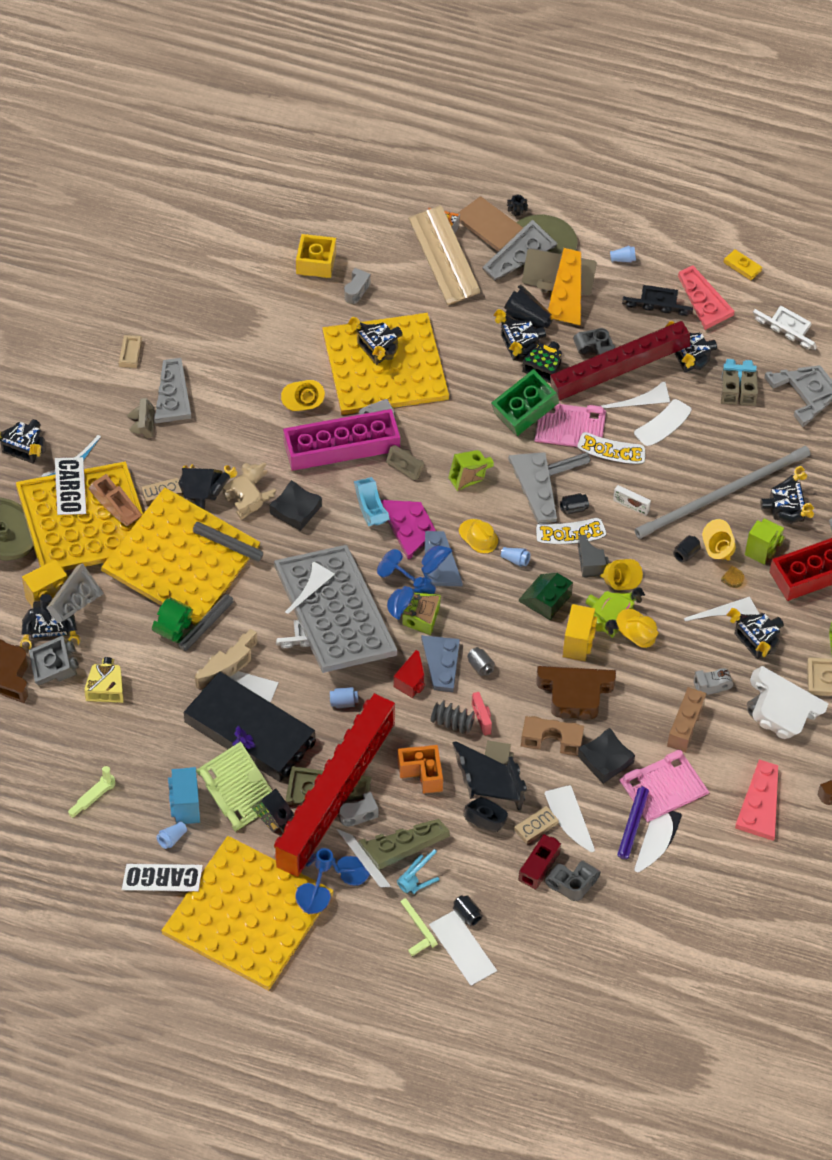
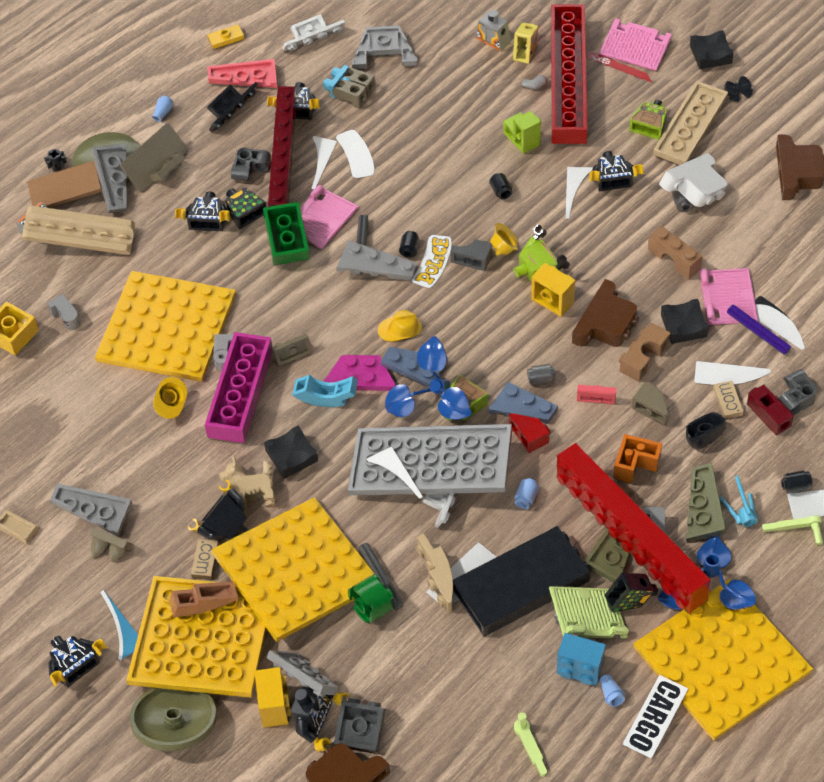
camera: 60 degrees left, 0 degrees up
sticker [55,457,86,515] -> none
light yellow torso [84,657,124,703] -> none
dark grey axle [193,522,264,562] -> none
dark purple plant [232,726,256,749] -> none
white sticker [337,829,391,887] -> none
torso [348,317,403,365] -> none
dark grey piece [430,700,475,735] -> none
lime torso [448,450,494,491] -> none
black piece [452,741,527,810] -> none
light blue cone [501,547,531,567] -> none
black cone [504,284,553,329] -> none
dark green slope [519,573,573,620] -> none
light orange wing [548,248,582,326] -> none
sticker [577,432,645,464] -> none
white tile [613,485,651,516] -> none
yellow piece [616,609,658,648] -> none
light grey piece [634,446,810,539] -> none
light grey leg [693,668,734,695] -> none
yellow piece [702,519,736,561] -> none
clear yellow tile [721,565,744,588] -> none
coral wing [735,759,778,841] -> none
torso [760,466,814,524] -> none

